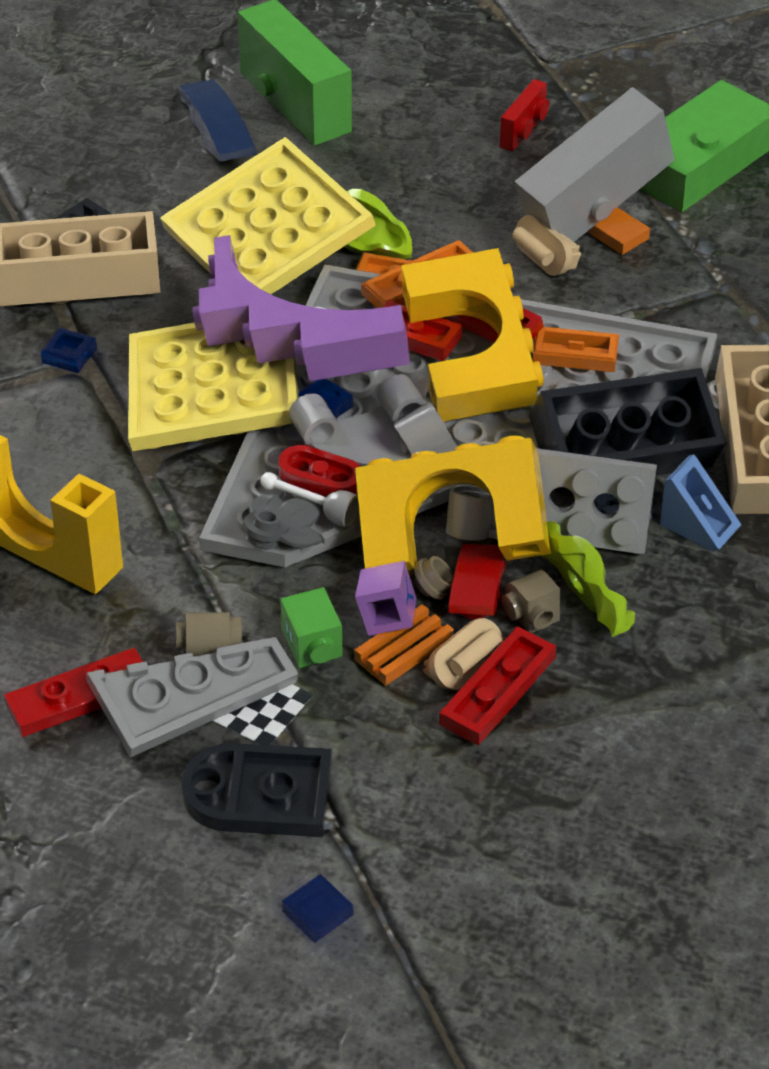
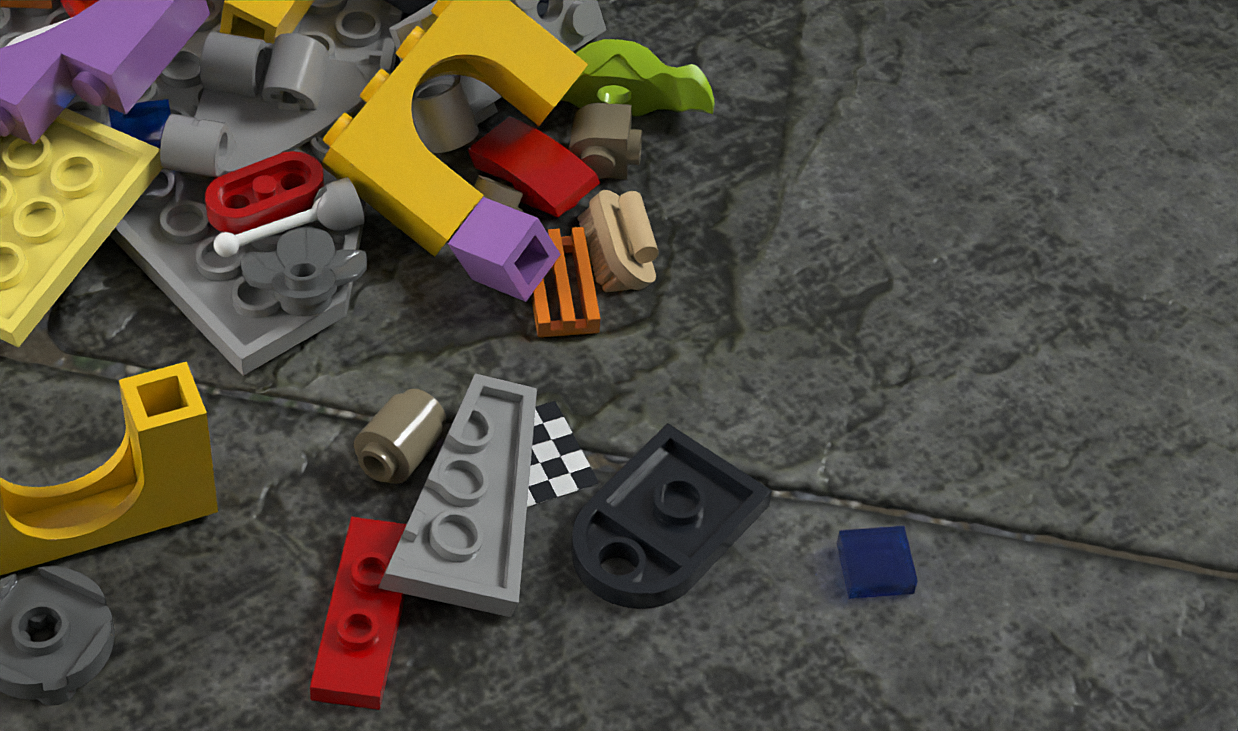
camera: 60 degrees left, 5 degrees up
bright green brick [280,587,343,668] -> none
red plate [439,626,556,746] -> none

